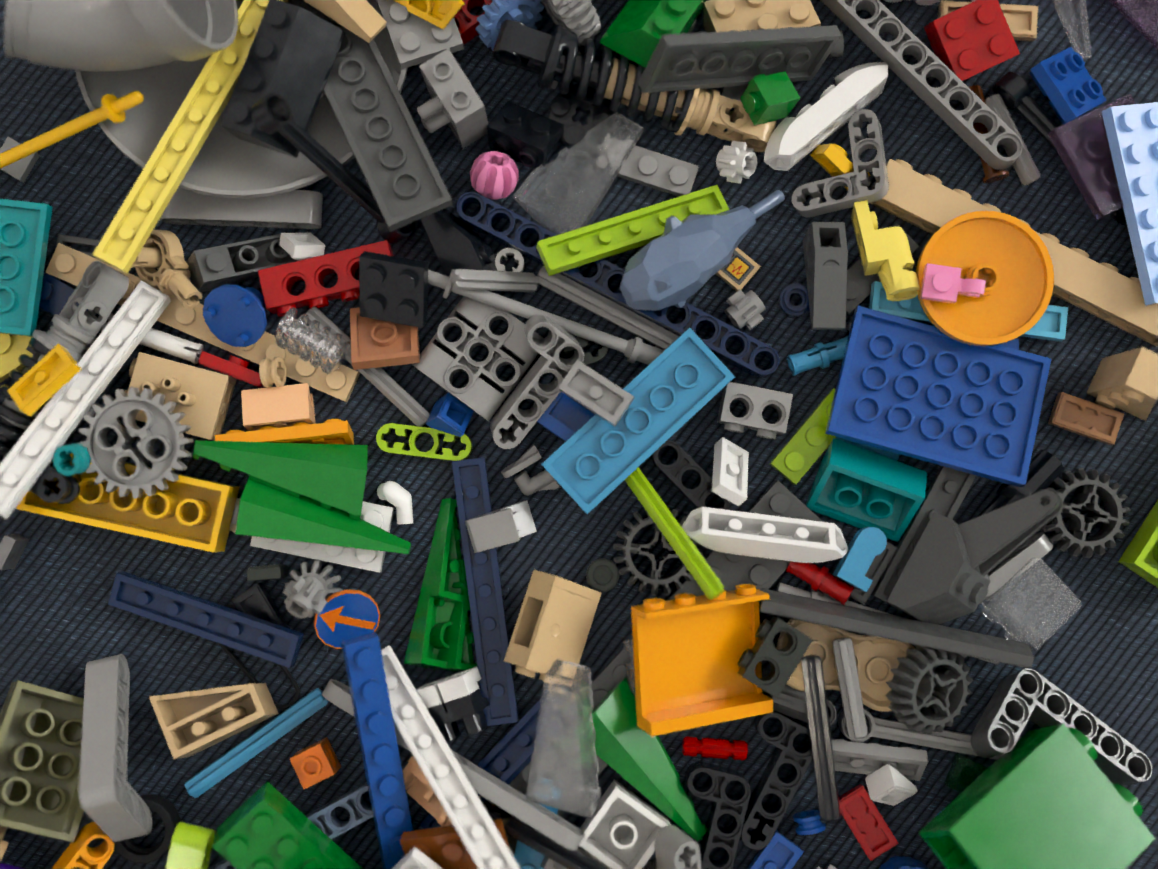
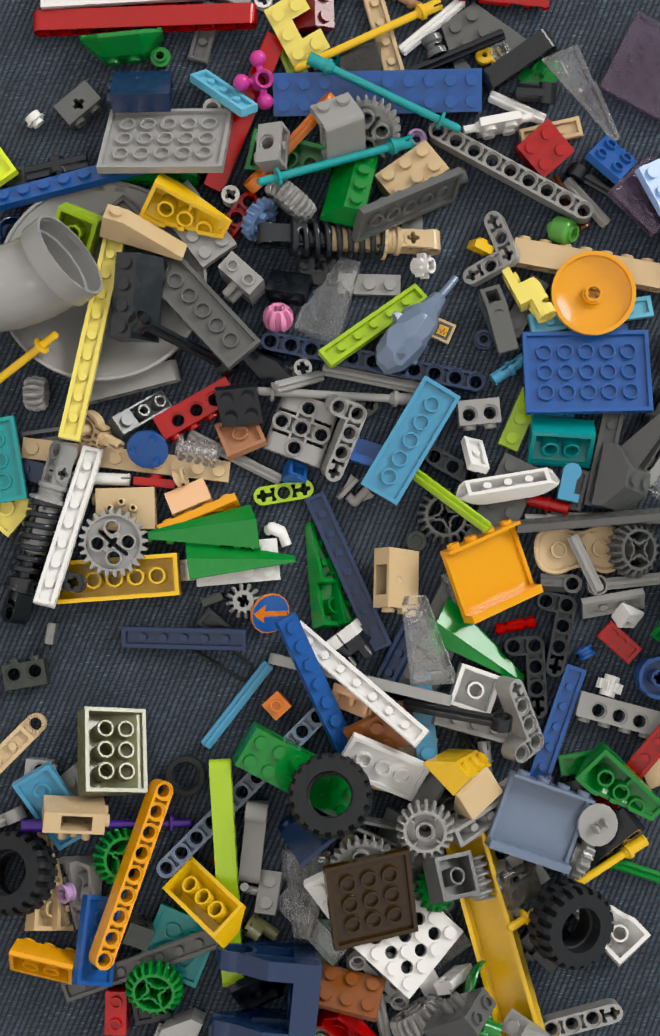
camera: 15 degrees left, 0 degrees up
yellow plate [7,343,81,416] -> none
teal bush [53,443,91,476] -> none
light grey beam [79,654,153,842] -> none
tan wedge [149,683,279,759] -> none
white plate [279,233,325,261] -> none
light grey gear [283,576,327,618] -> none
light grey slope [465,500,537,553] -> none
light grey plate [558,360,634,427] -> none
light grey gear [724,289,766,330] -> none
pearl dark grey brick [737,616,813,698] -> none
green brick [740,71,800,125] -> none
white brick [764,62,888,171] -> none
black axle [801,655,840,821] -> none
bright pink plate [920,263,986,304] -> none
none -> light grey gear [22,376,50,411]
none -> bright green head [547,216,579,245]

